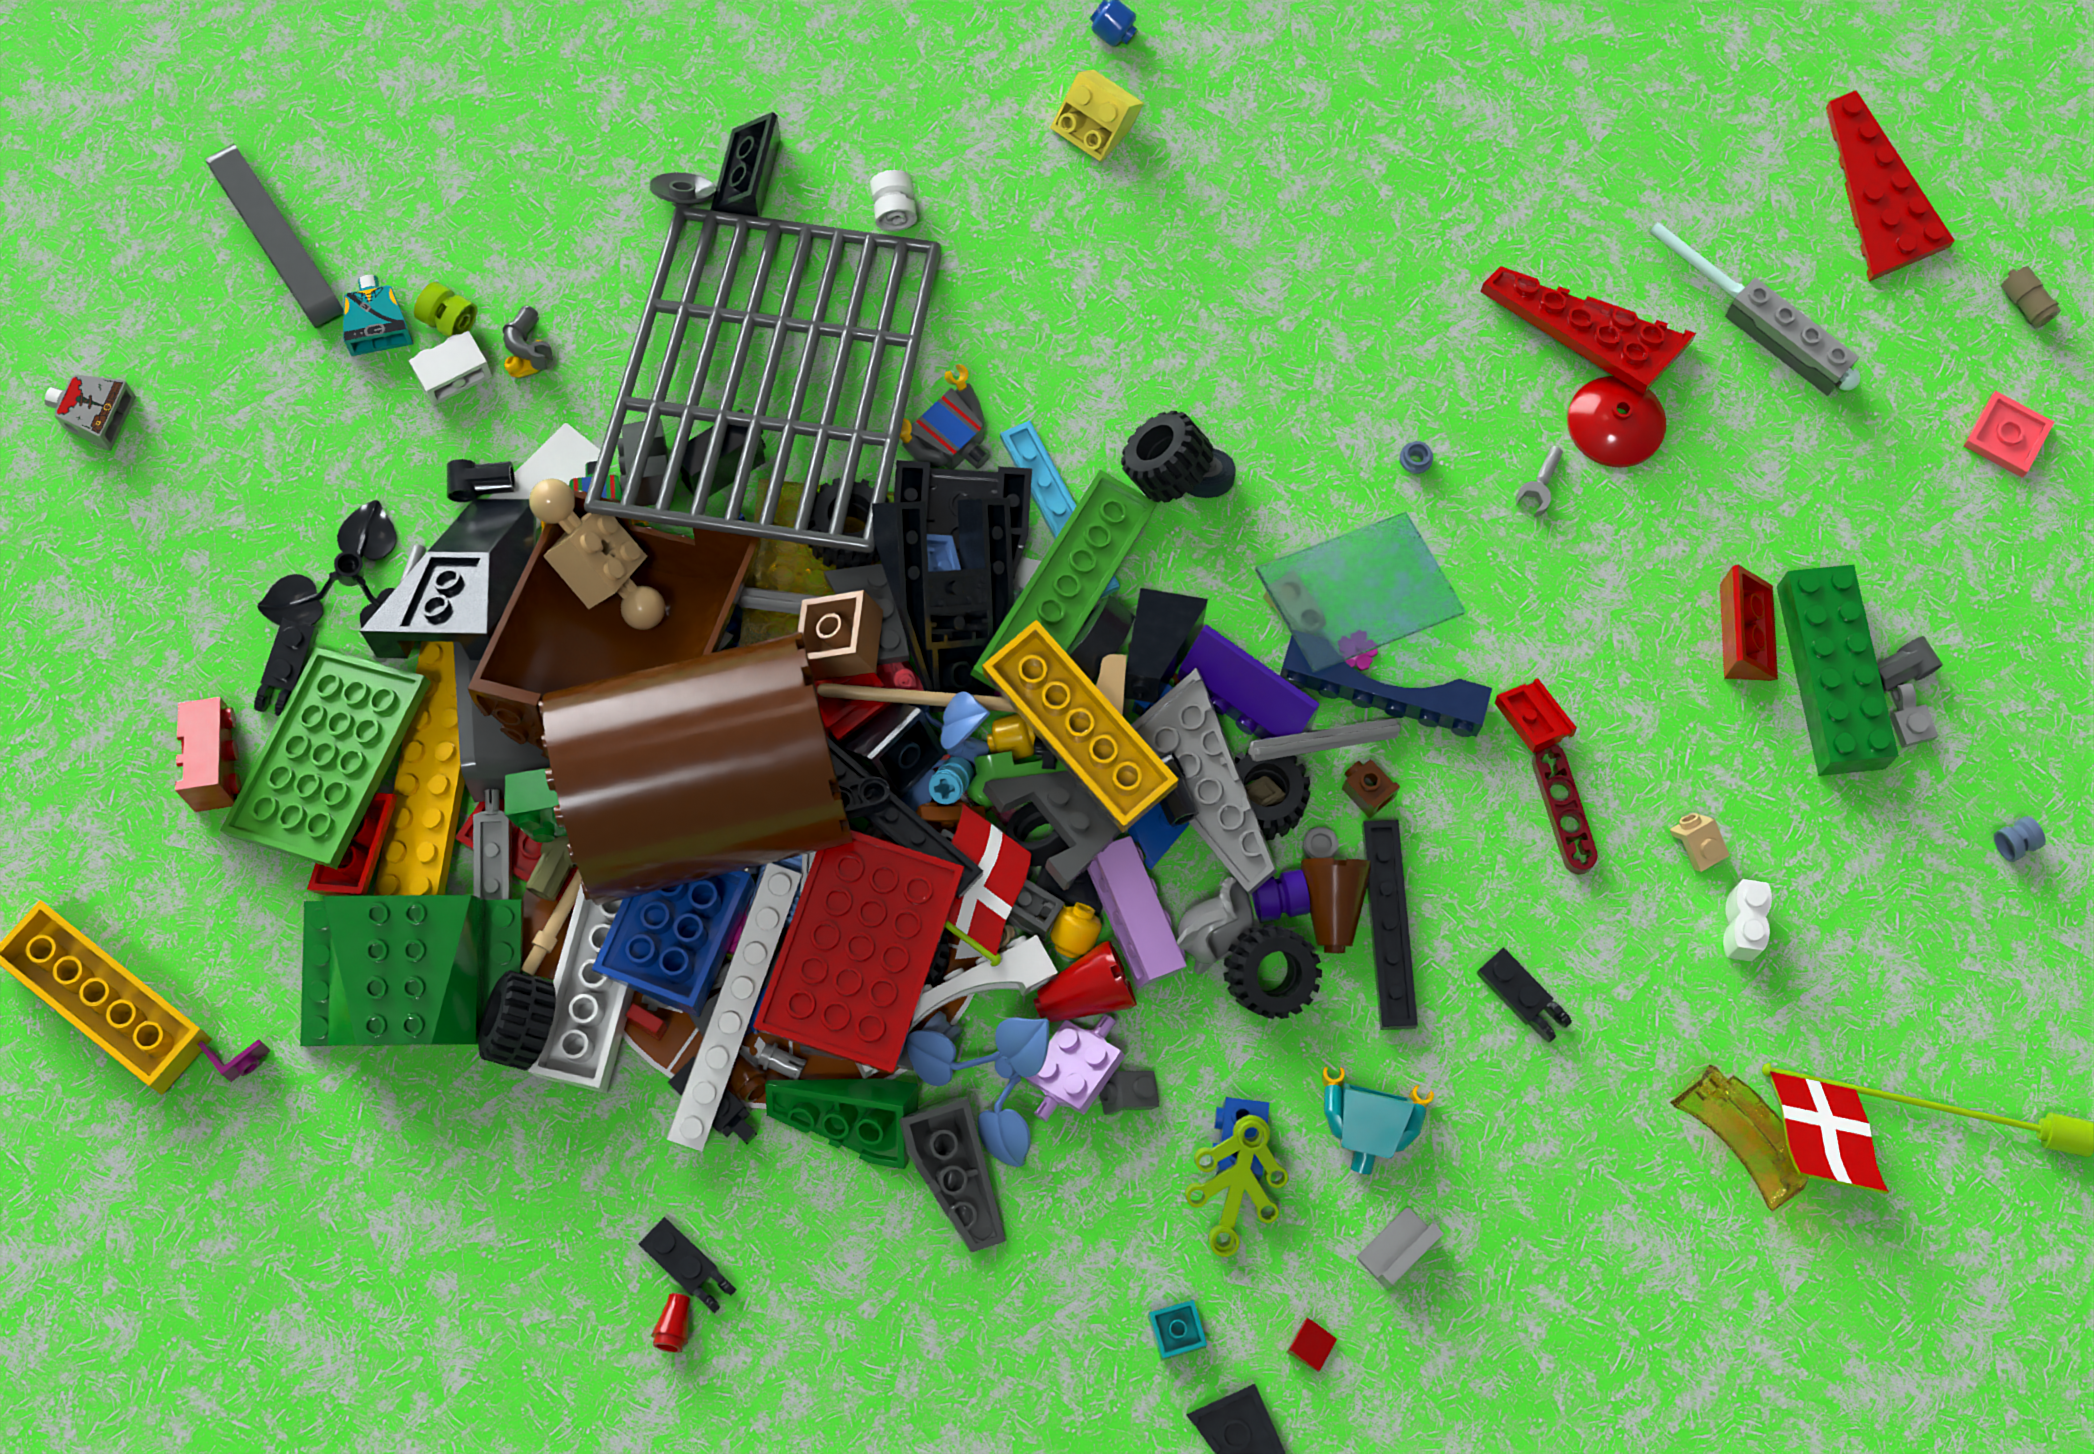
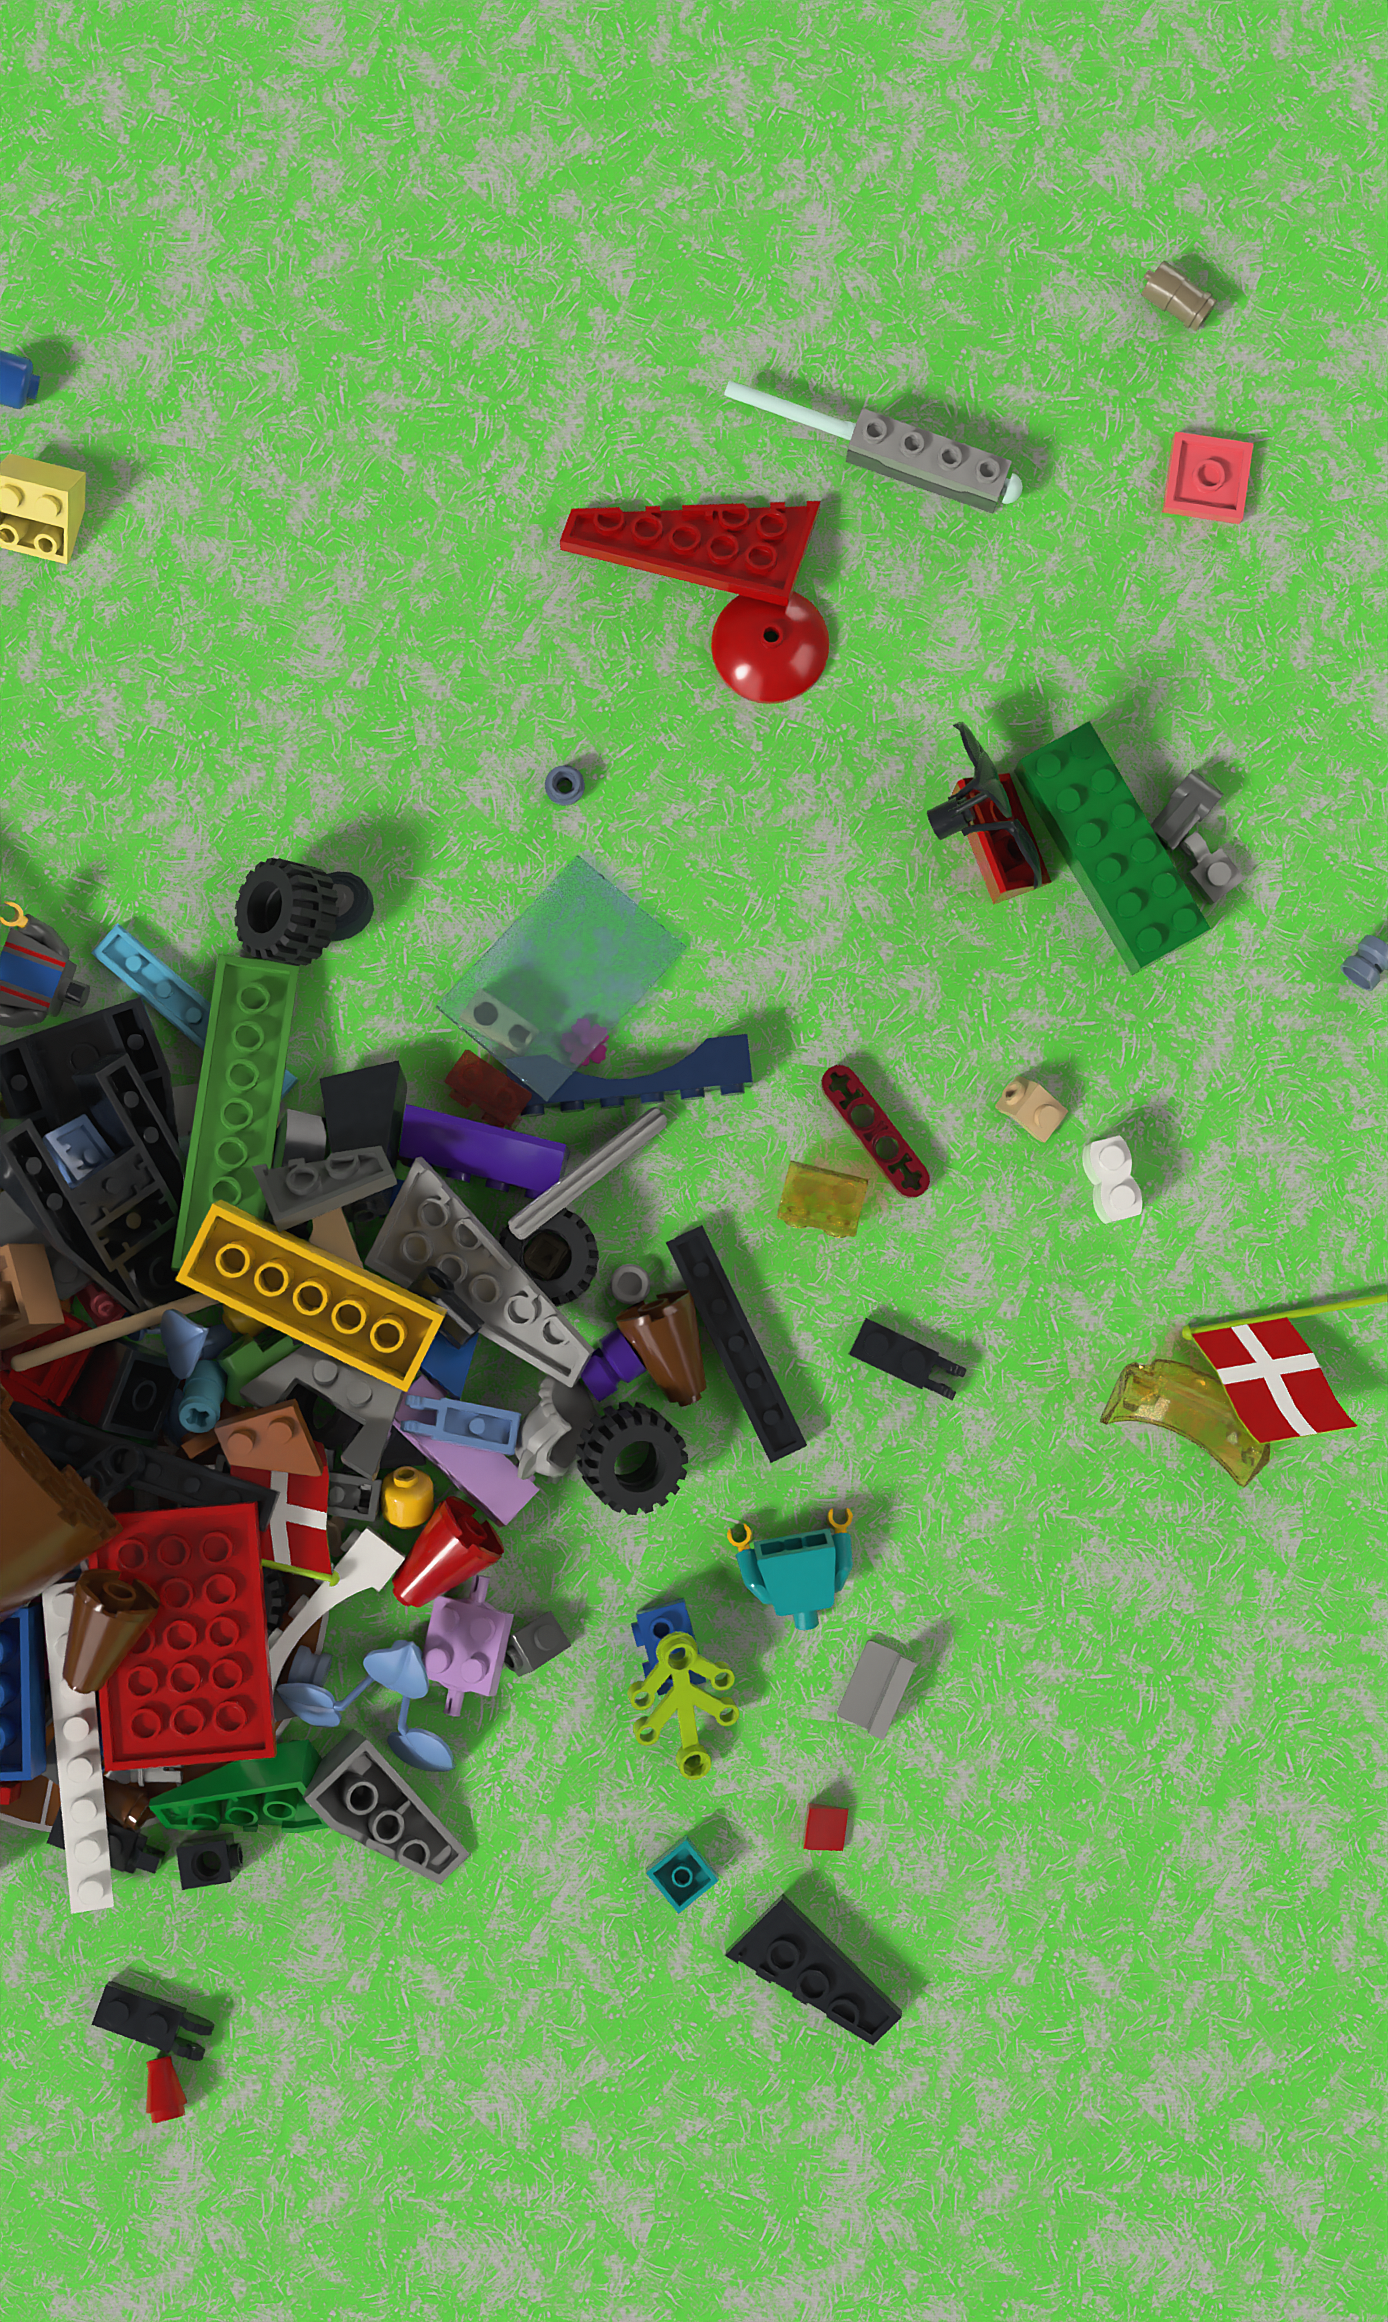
camera: 20 degrees left, 15 degrees up
reddish brown brick [1342,759,1400,819] -> none
red plate [1495,678,1577,753] -> none
light grey piece [1516,446,1563,517] -> none
red wing [1826,90,1955,282] -> none
none -> reddish brown cone [62,1568,160,1694]
none -> black brick [176,1832,243,1890]
none -> dark orange wing [214,1399,324,1476]
none -> dark grey wing [252,1146,397,1232]
none -> medium blue hinge [400,1395,521,1455]
none -> clear red bracket [443,1050,532,1131]
none -> clear yellow bracket [777,1160,869,1238]
none -> black plant [927,722,1042,889]

